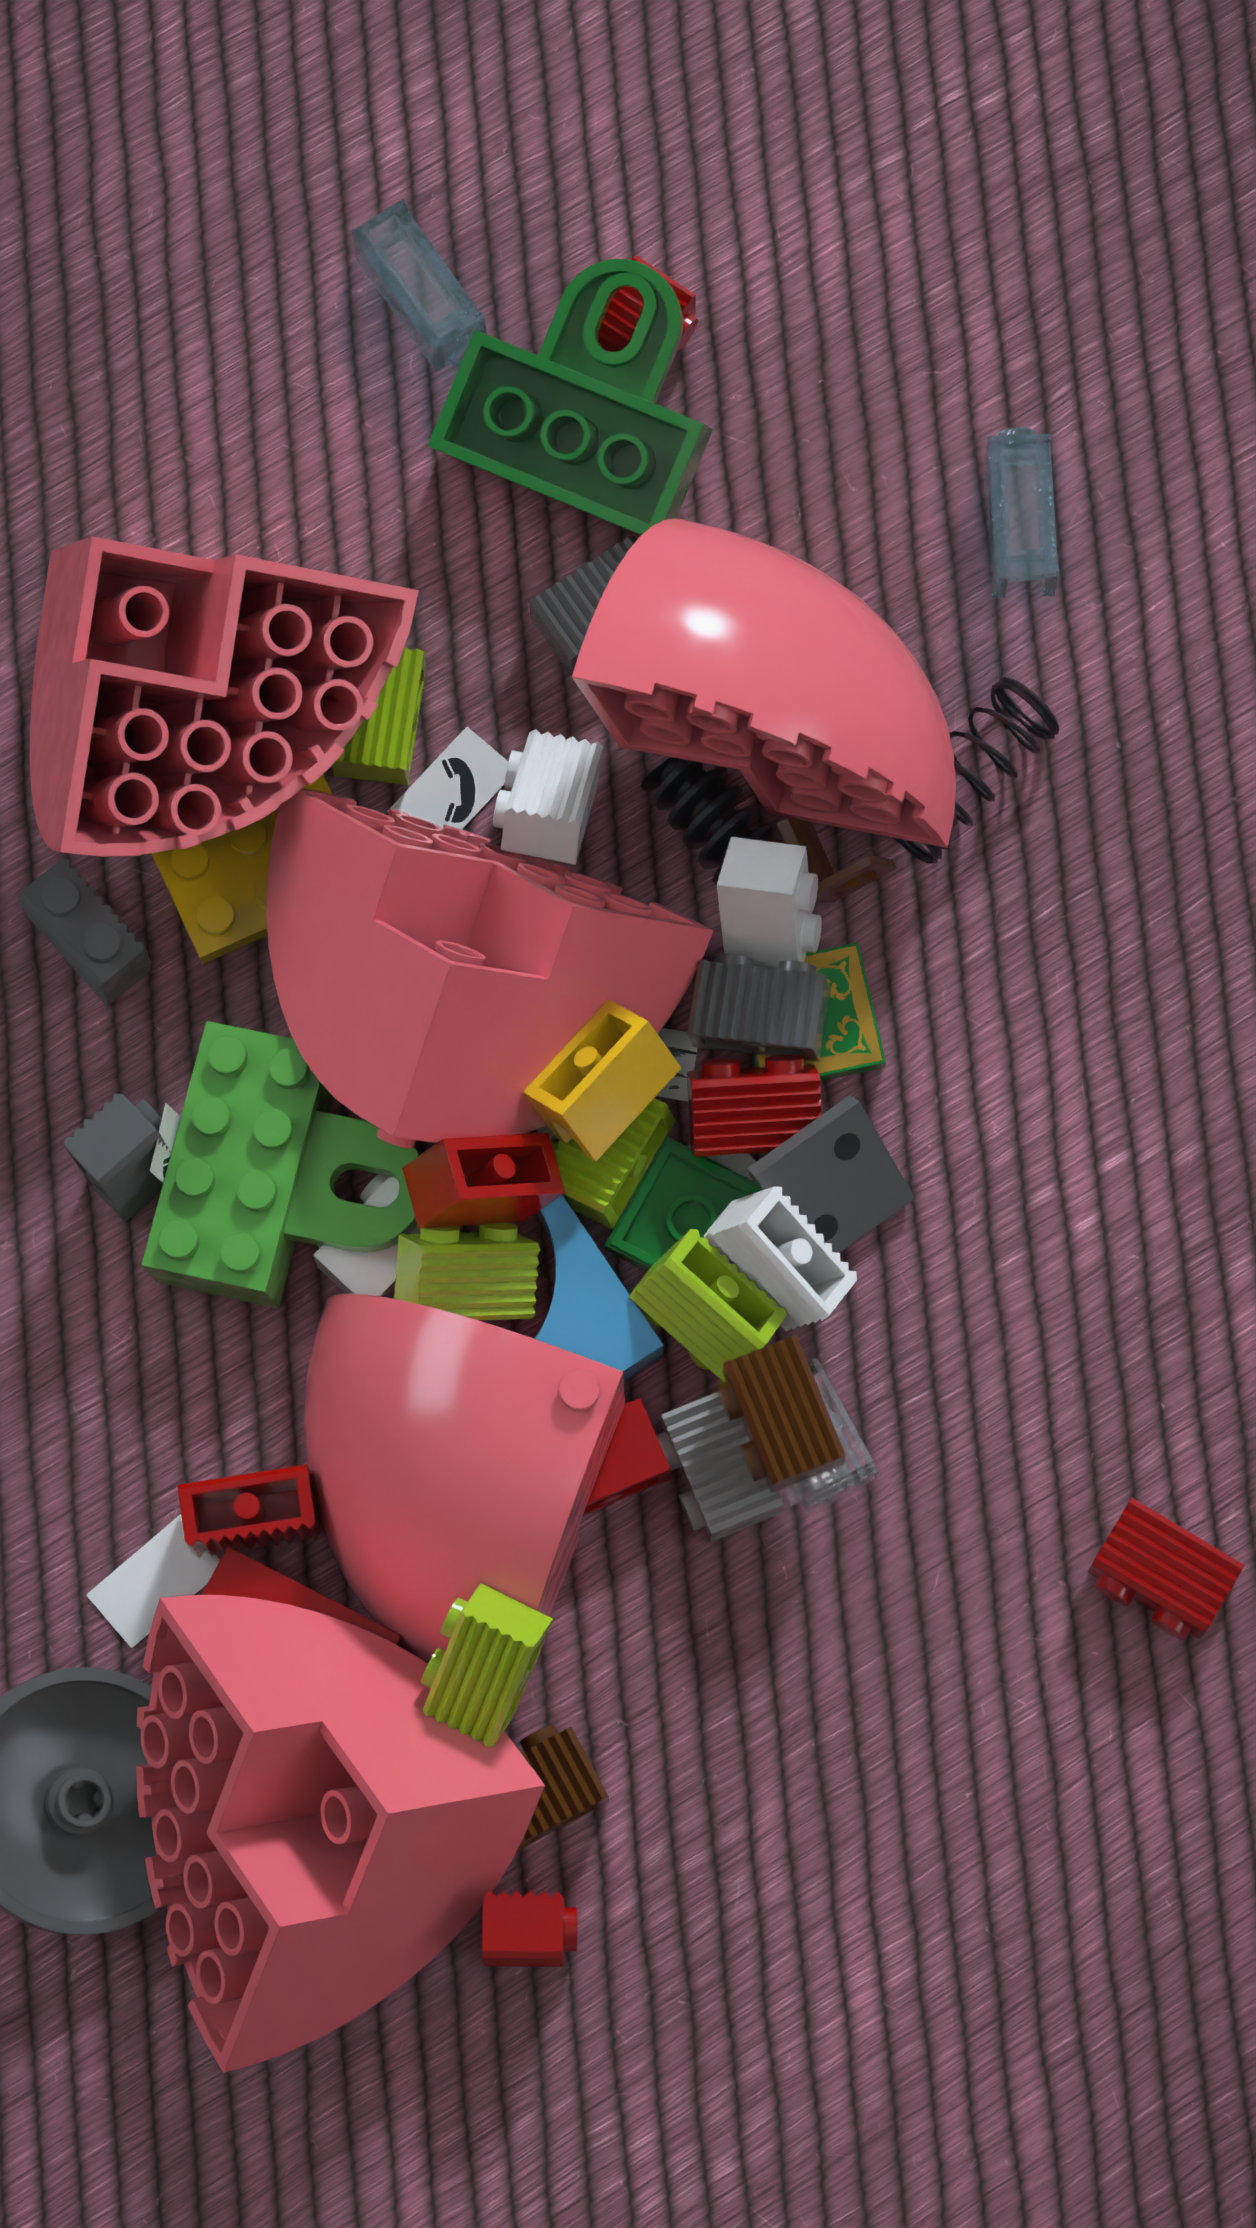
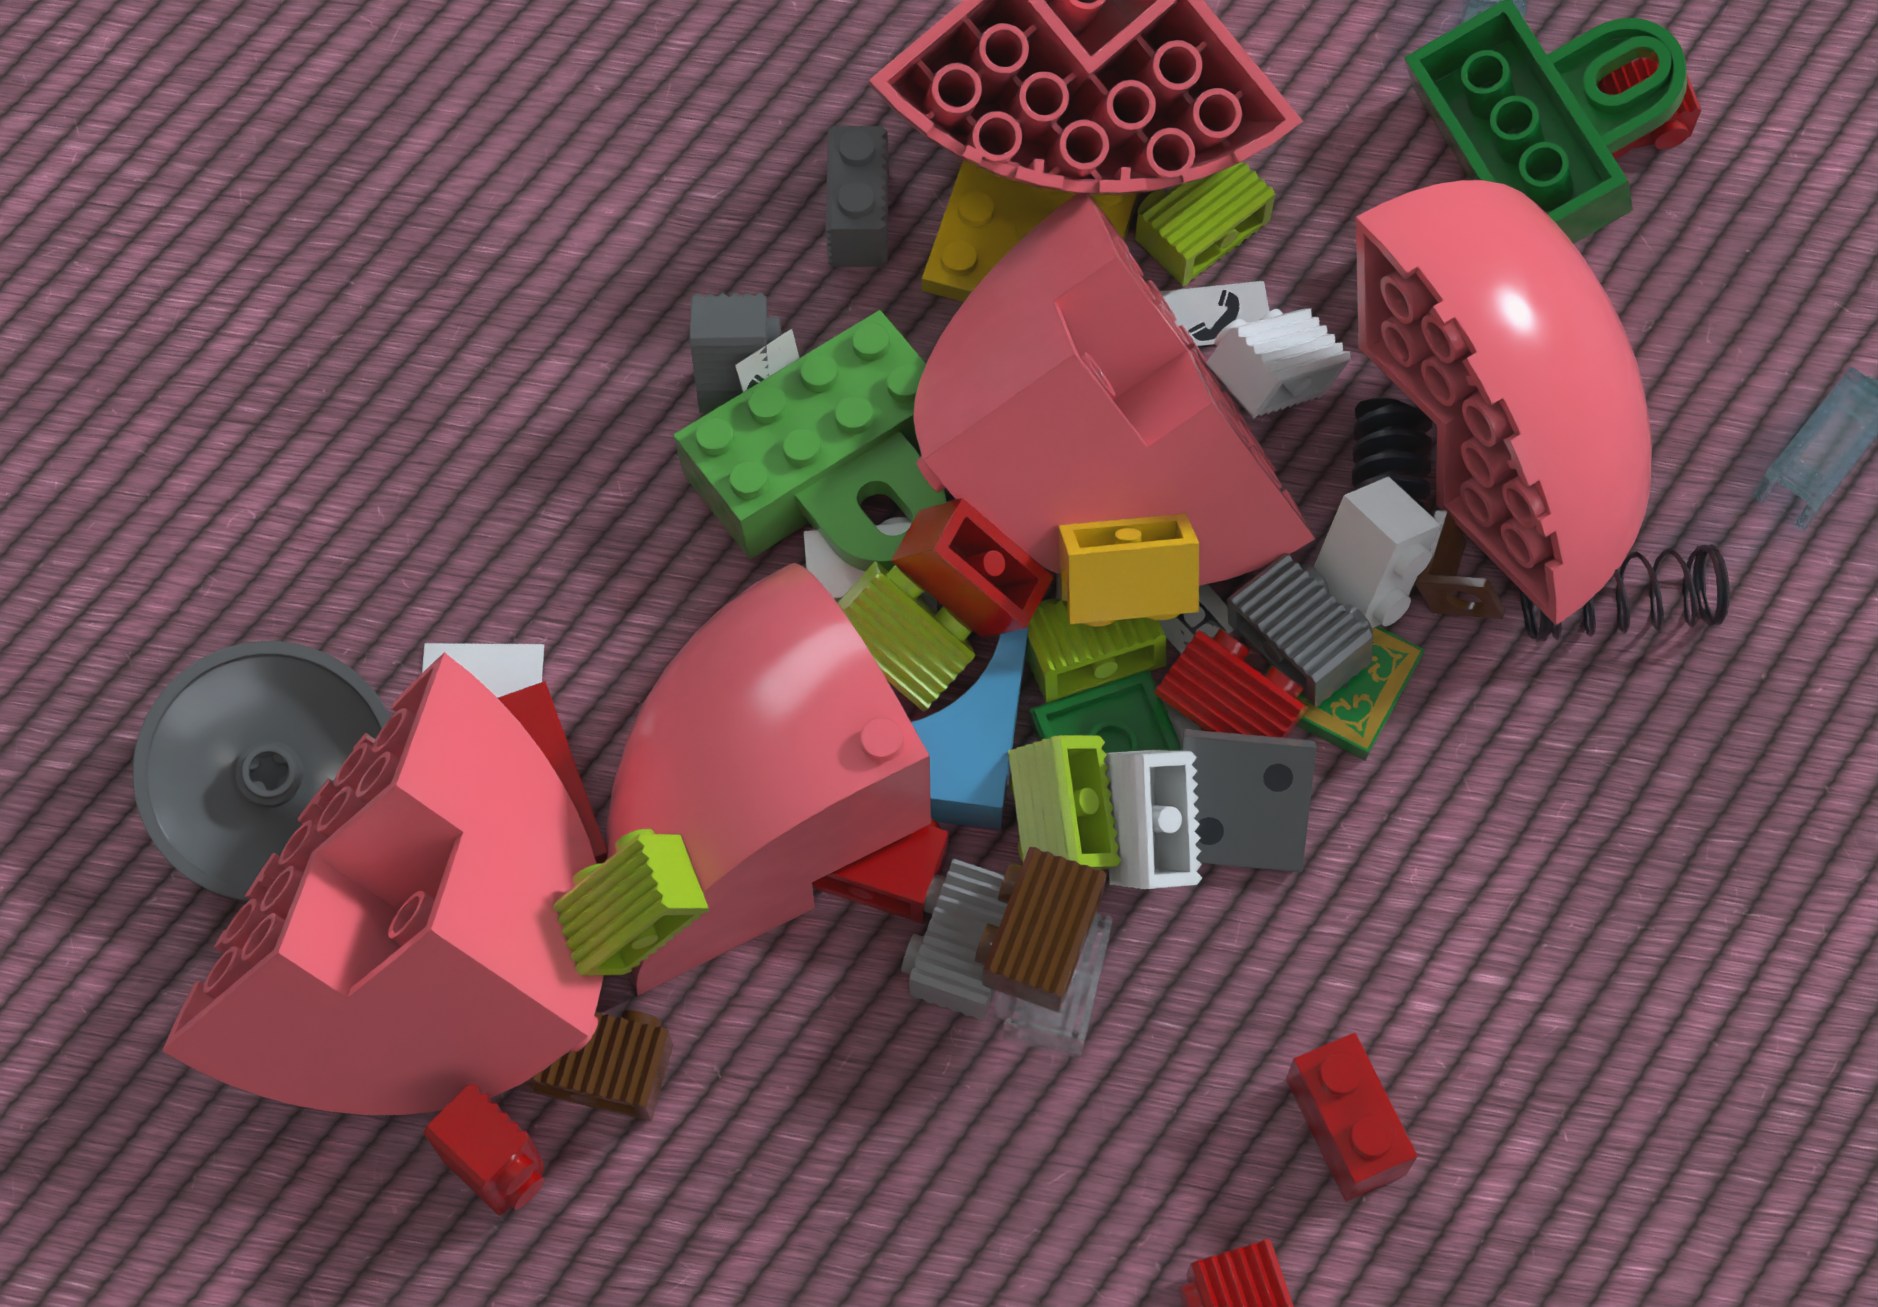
camera: 40 degrees right, 10 degrees down
red brick [178,1464,321,1559] -> none
none -> red brick [1285,1032,1418,1202]

